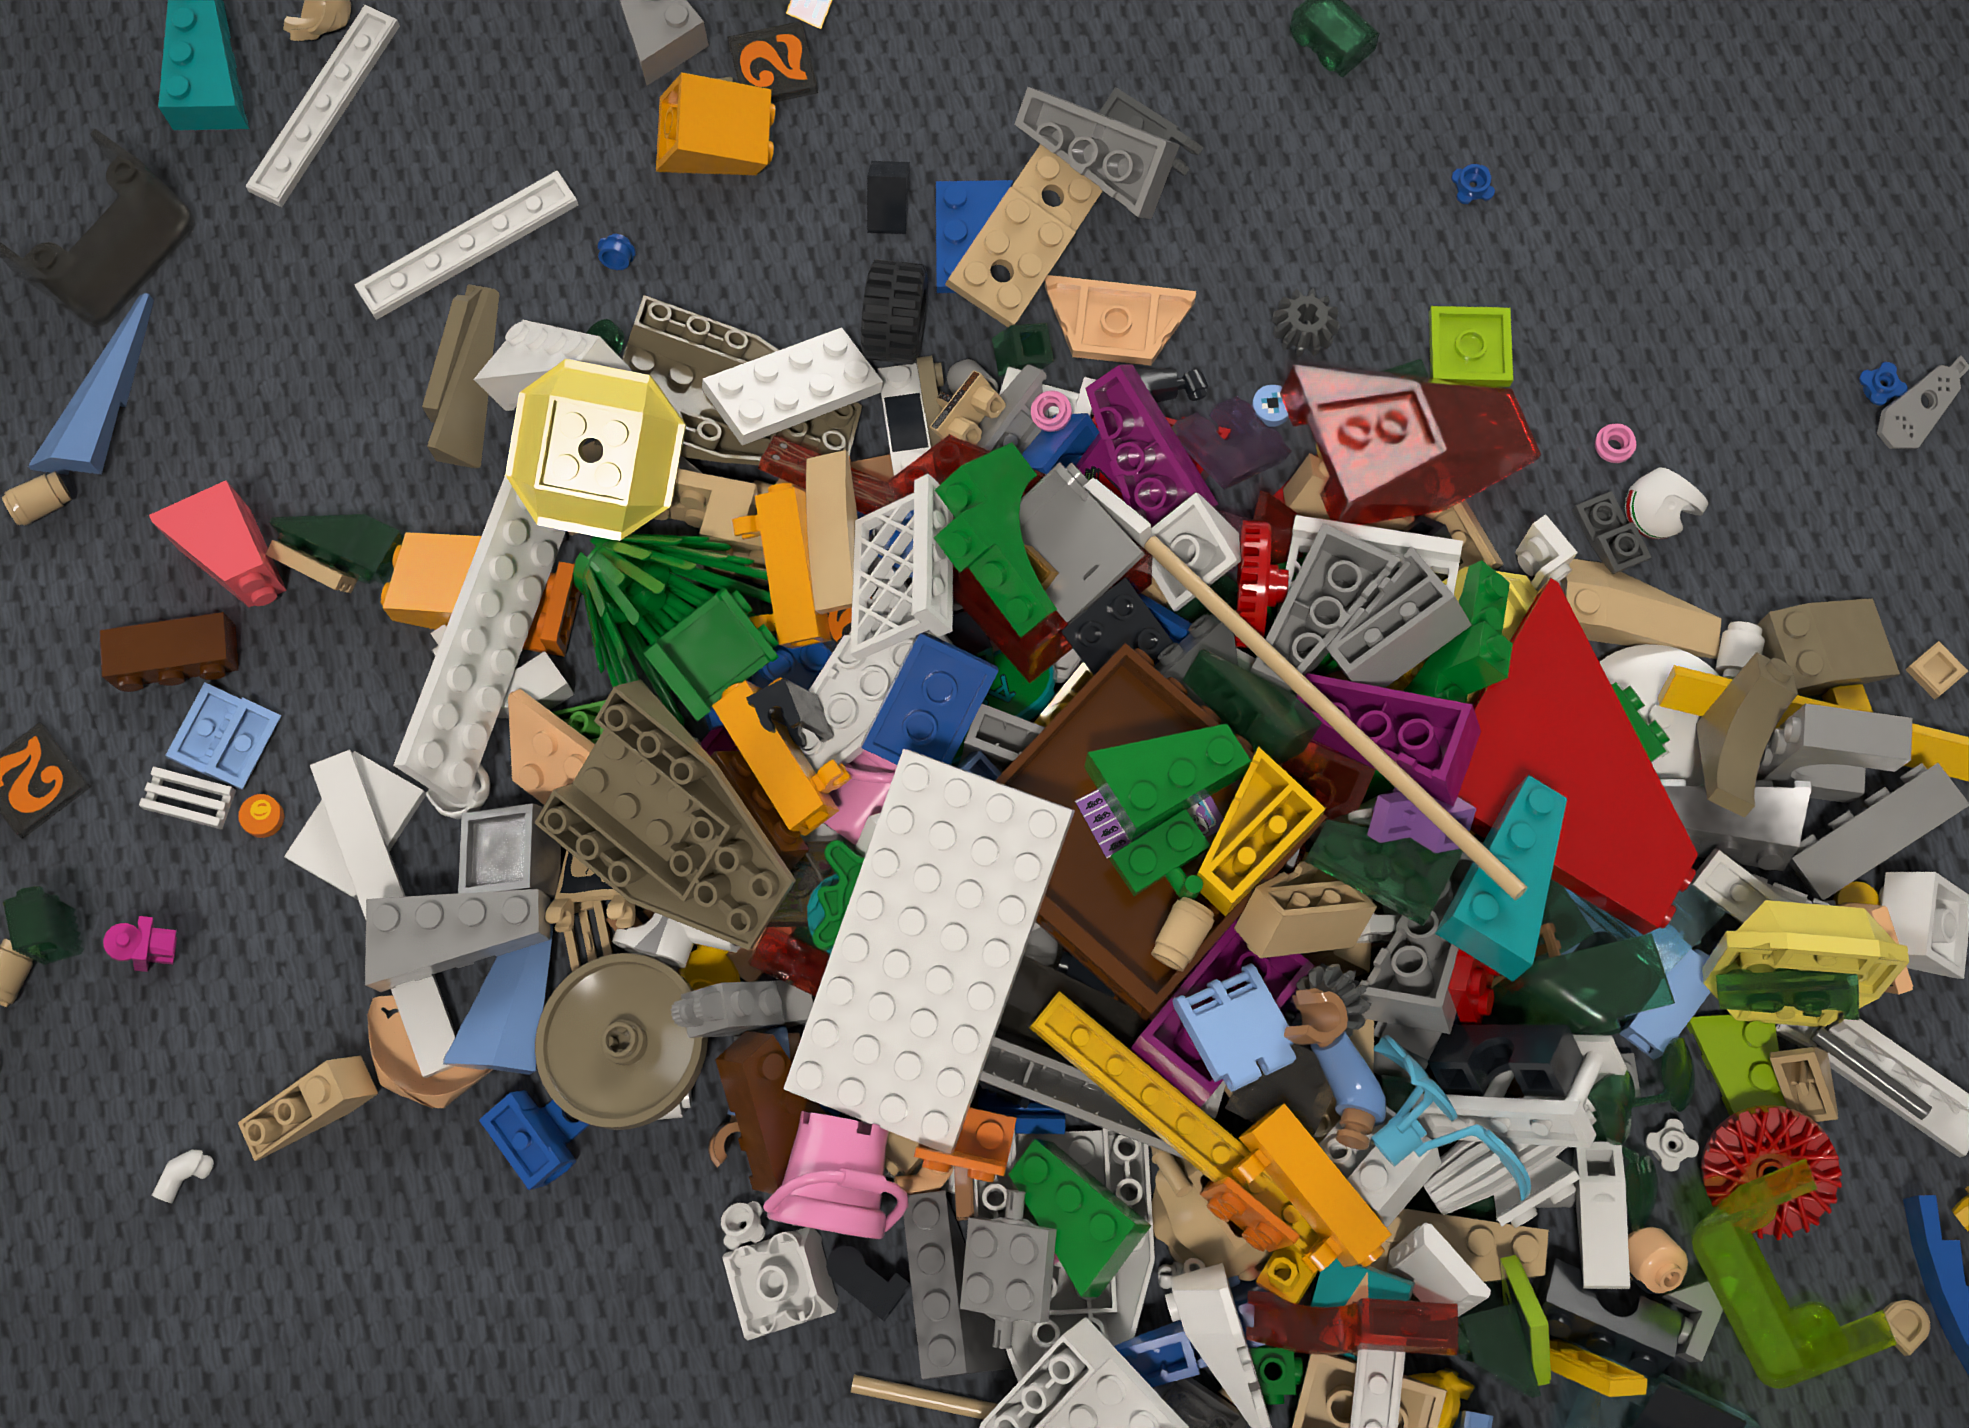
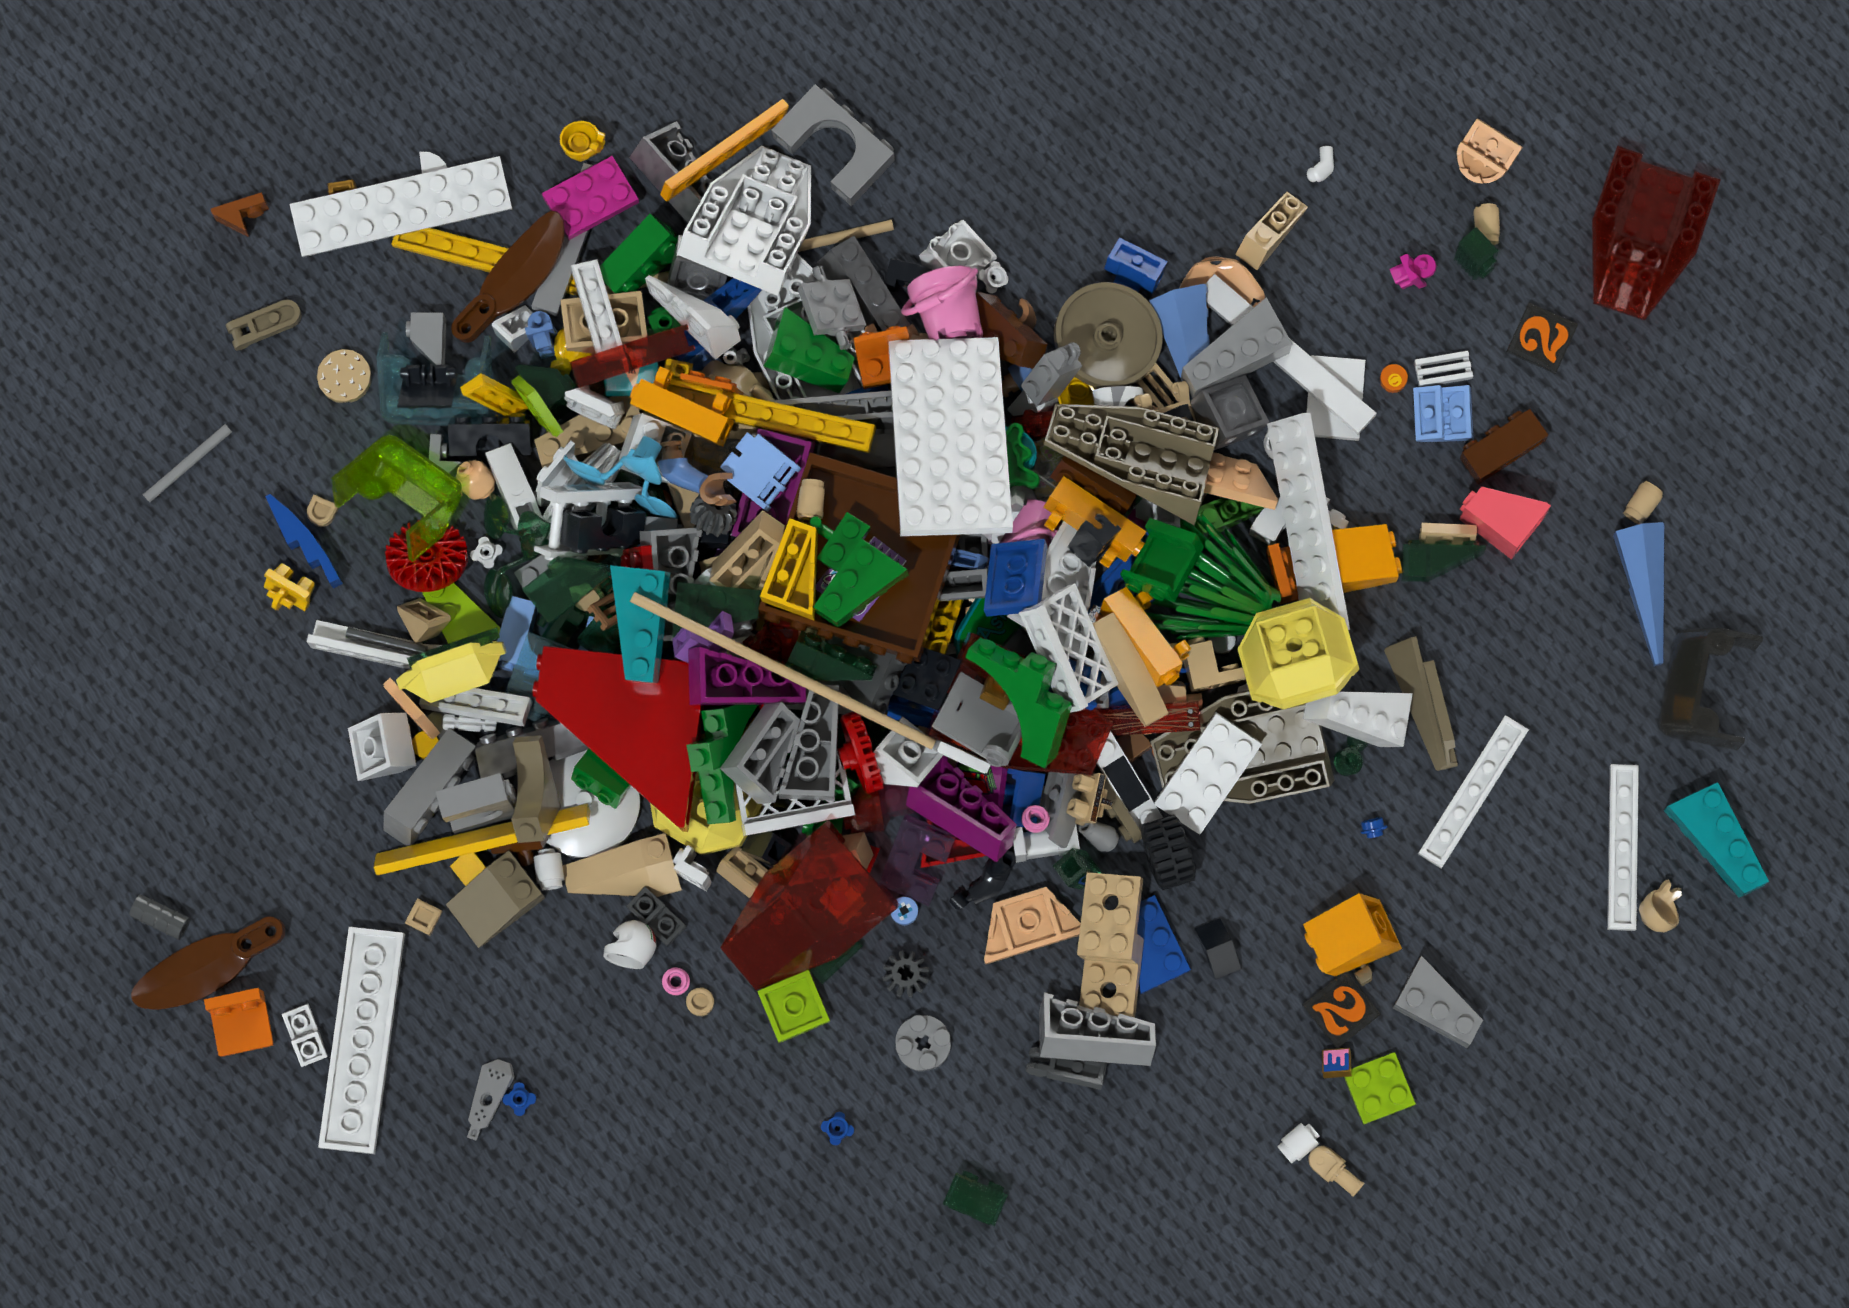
camera: 160 degrees right, 5 degrees up
none -> tan tile [686,988,714,1016]
none -> light grey plate [896,1015,951,1071]

